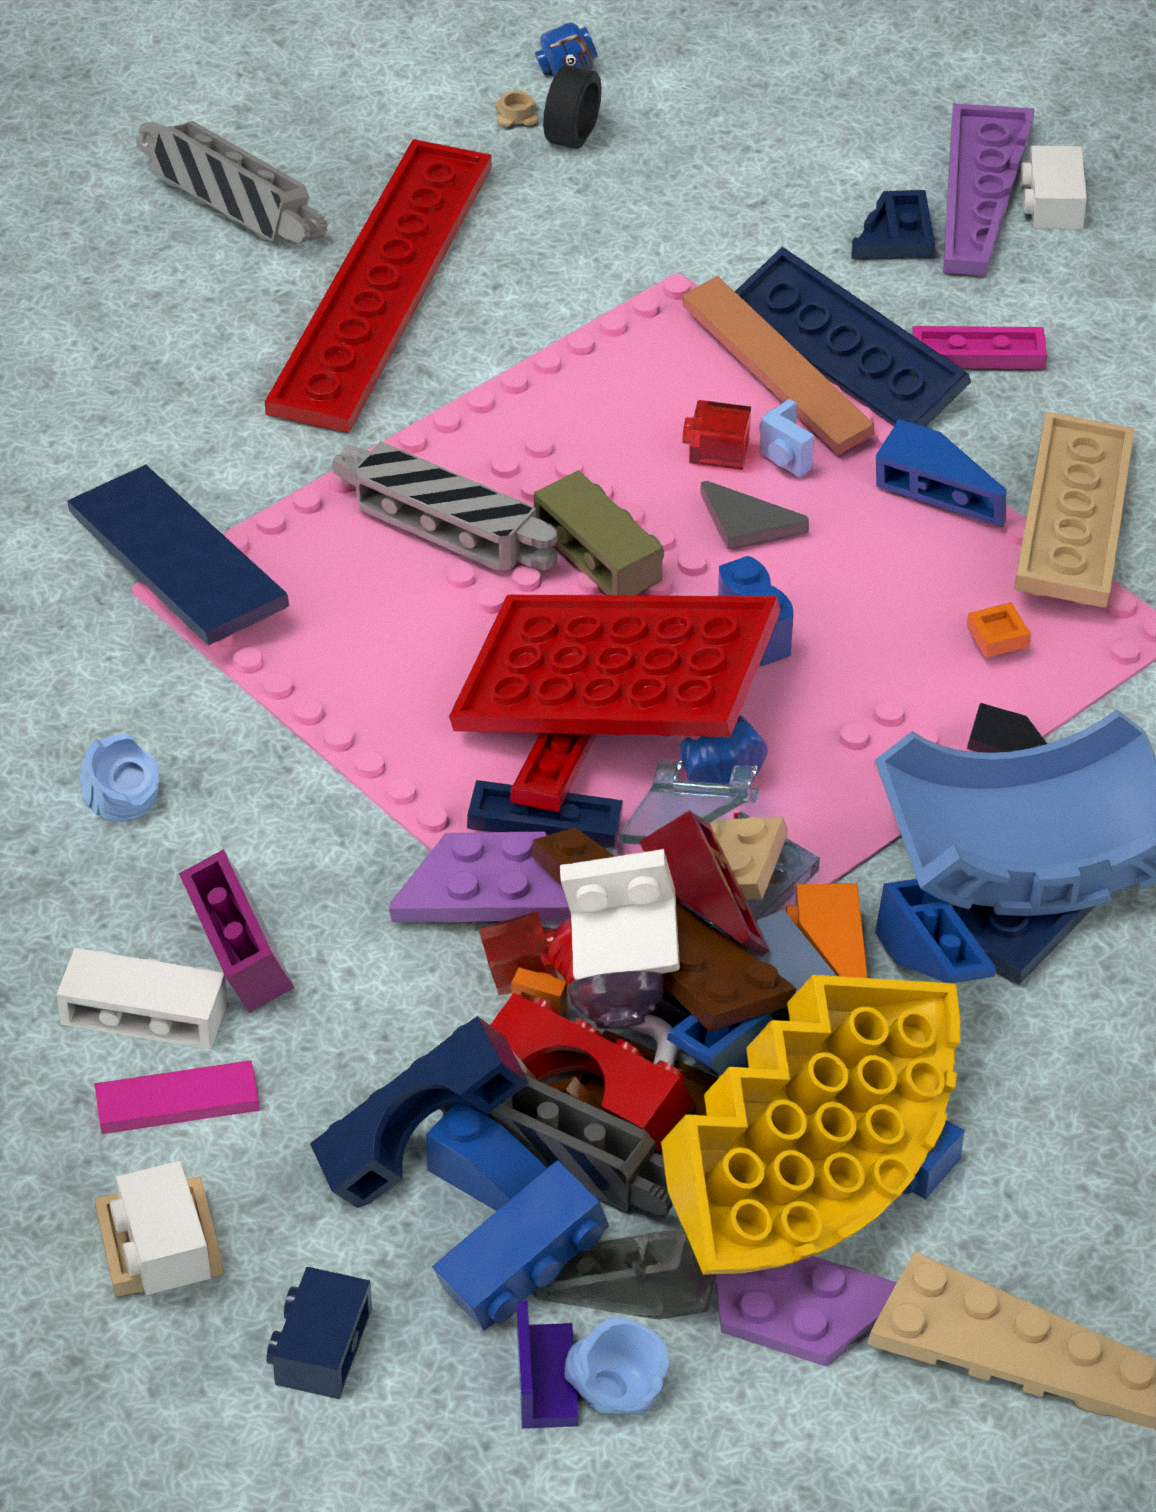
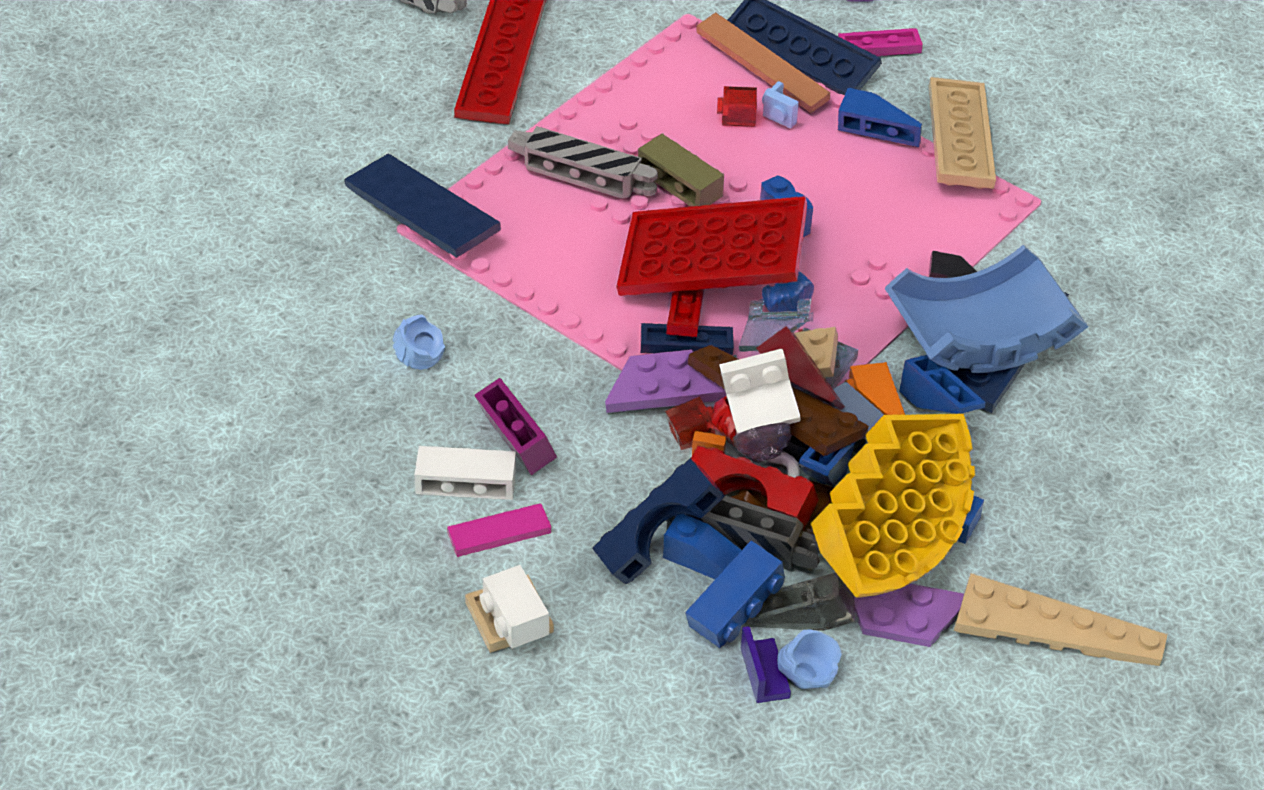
camera: 10 degrees left, 0 degrees up
dark blue brick [266,1266,372,1400] -> none
dark grey tile [700,481,809,549] -> none
orange plate [967,602,1031,658] -> none

